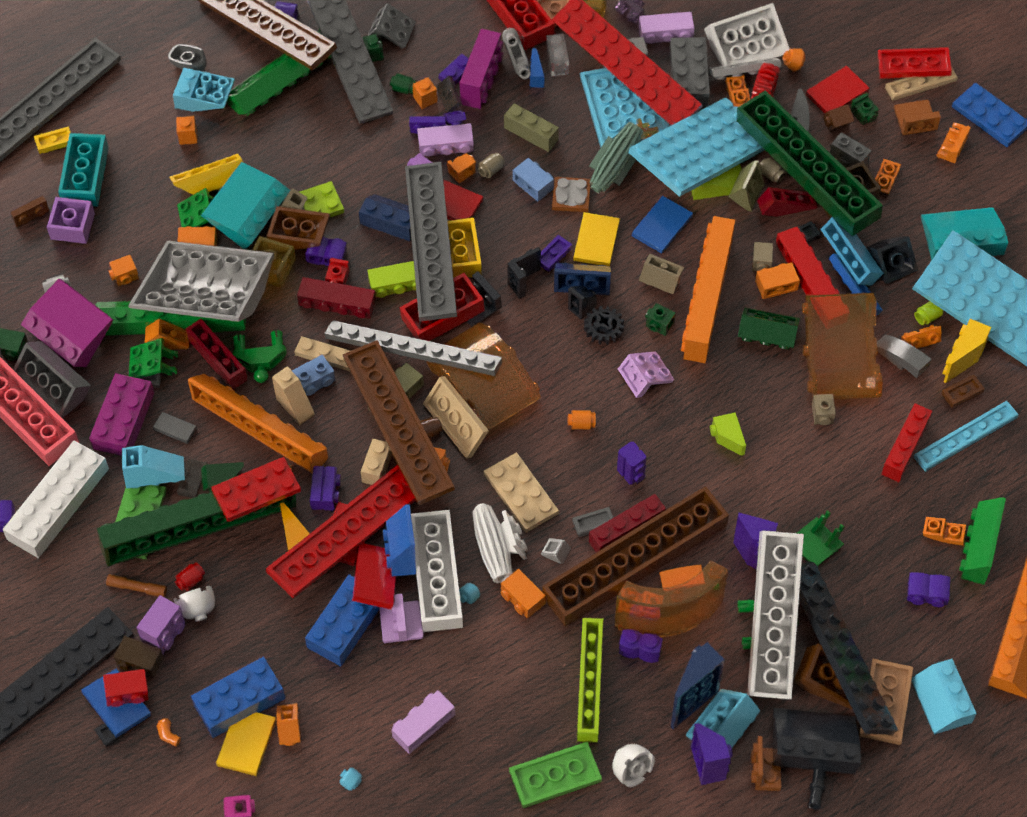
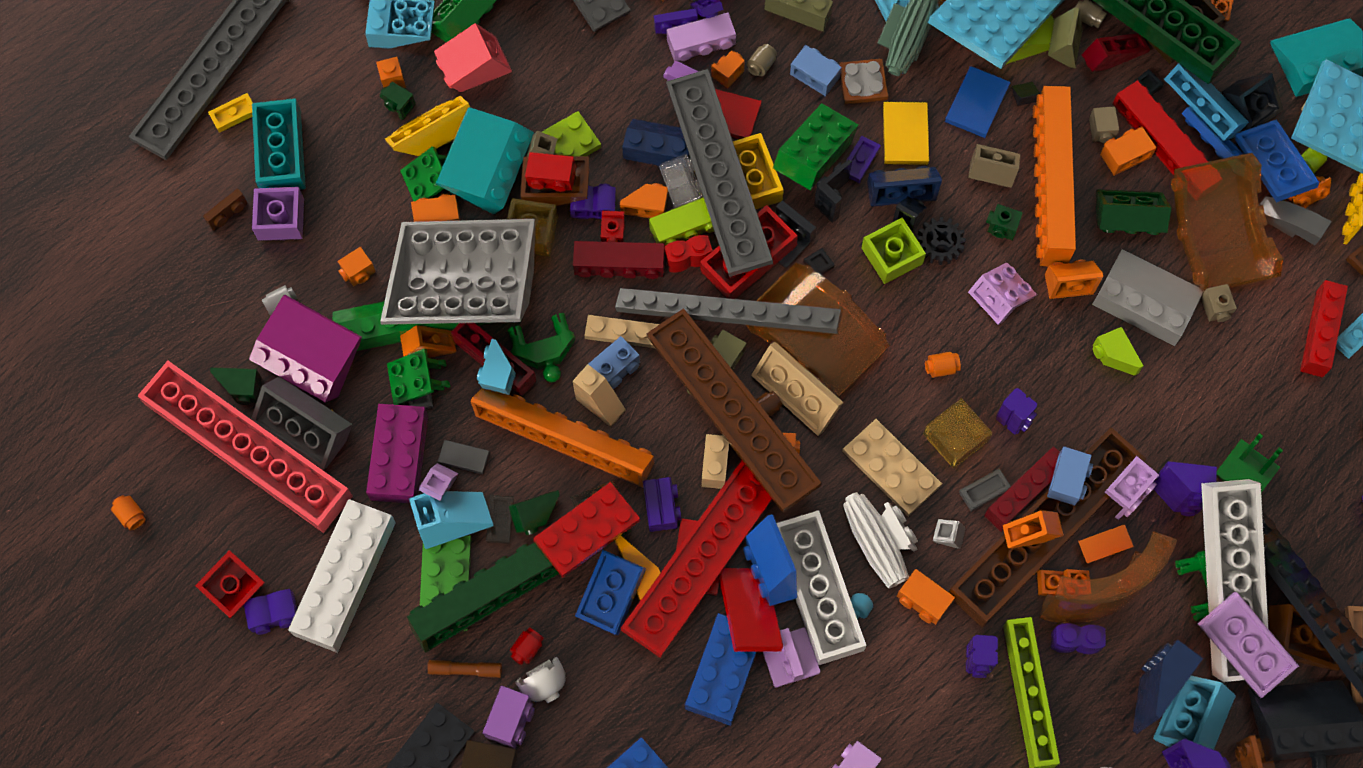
camera: 10 degrees left, 10 degrees up
none -> dark green brick [380,81,416,120]
none -> lavender slope [419,463,458,501]
none -> coral slope [434,23,512,92]
none -> medium azure slope [477,339,516,395]
none -> red brick [525,152,577,192]
none -> blue tile [575,550,646,635]
none -> orange slope [620,183,668,218]
none -> clear brick [659,154,702,208]
none -> red brick [665,235,712,272]
none -> green brick [773,103,859,190]
none -> black tile [803,248,835,279]
none -> lime brick [861,217,926,284]
none -> clear yellow brick [923,398,992,469]
none -> dark purple brick [966,635,998,678]
none -> orange slope [1002,510,1064,549]
none -> black slope [1011,82,1040,106]
none -> orange slope [1045,260,1103,299]
none -> medium blue brick [1047,446,1093,505]
none -> light grey slope [1092,249,1204,346]
none -> lavender bracket [1105,456,1159,520]
none -> lavender tile [1198,592,1299,698]
none -> blue plate [1235,119,1319,202]

